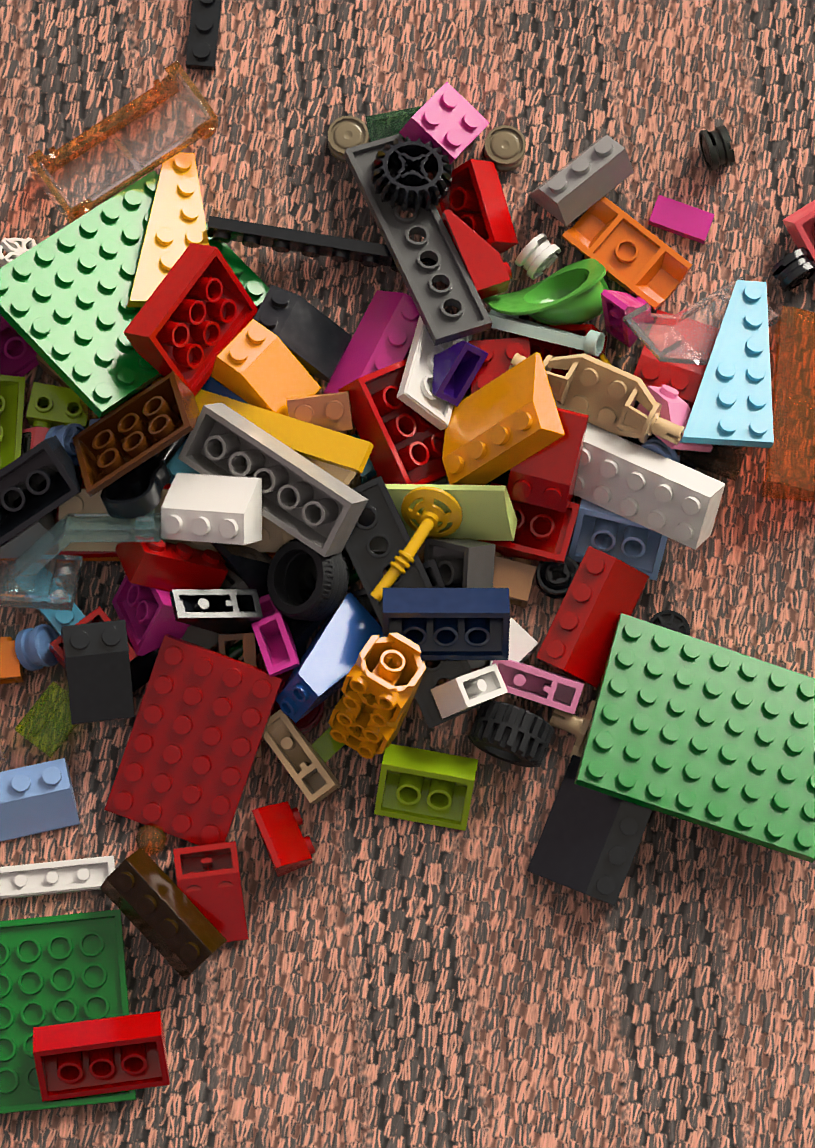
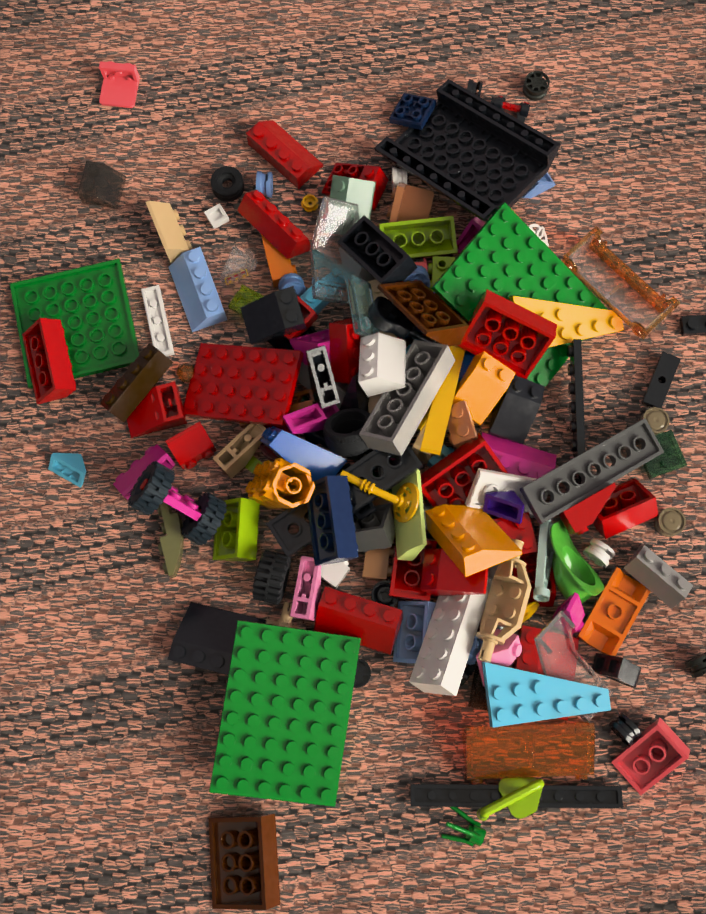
camera: 85 degrees right, 0 degrees up
black gear [371,136,452,213] -> none
brick [399,82,490,165] -> none
white slope [431,663,508,719] -> none
dark pink tile [648,195,715,244] -> none
none -> medium azure slope [48,453,86,488]
none -> dark pink slope [113,444,176,500]
none -> black plate [128,461,227,546]
none -> olive slope [157,502,184,578]
none -> black tile [591,653,641,688]
none -> black tile [641,352,681,408]

